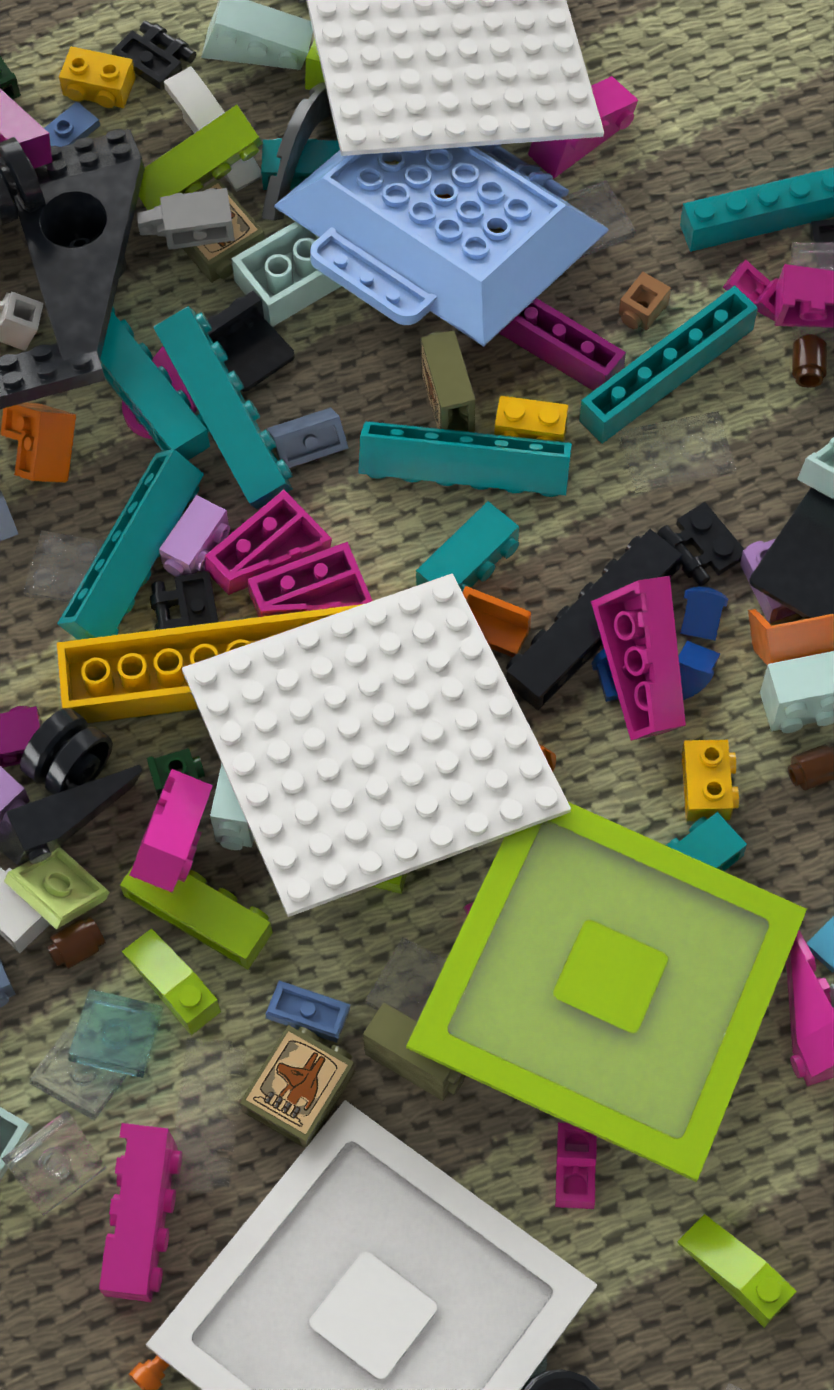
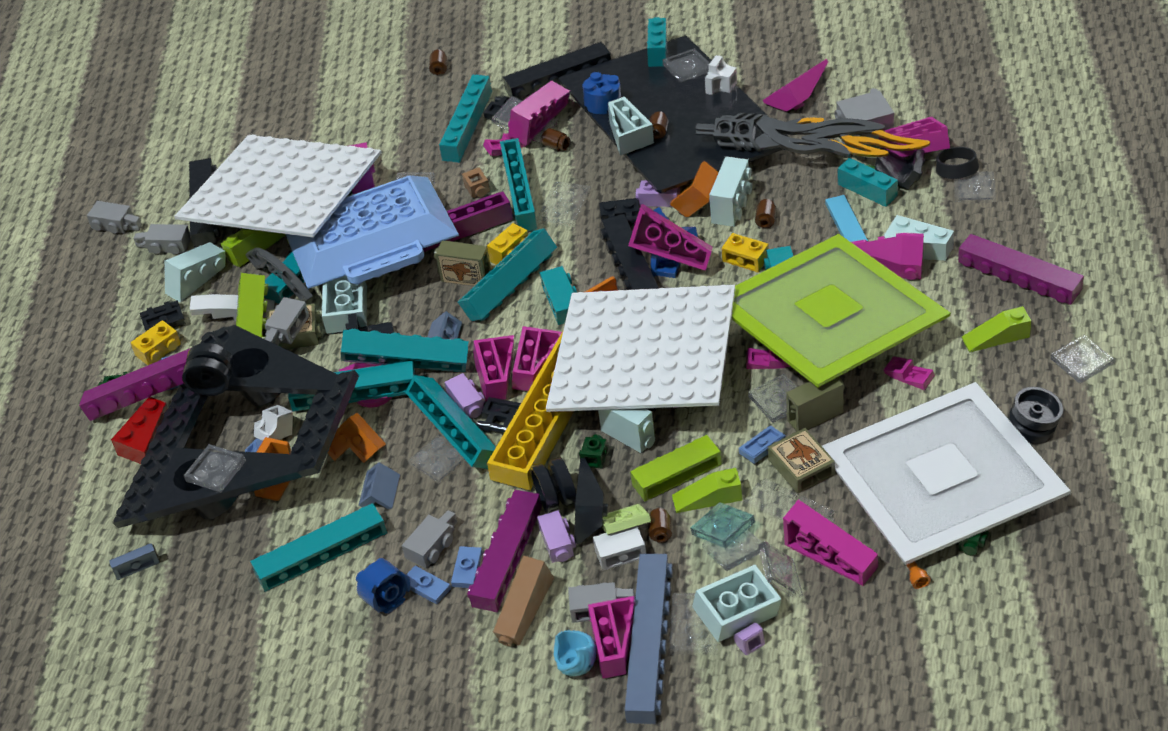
camera: 55 degrees left, 20 degrees down
dark pink wedge [129,769,213,892] -> none

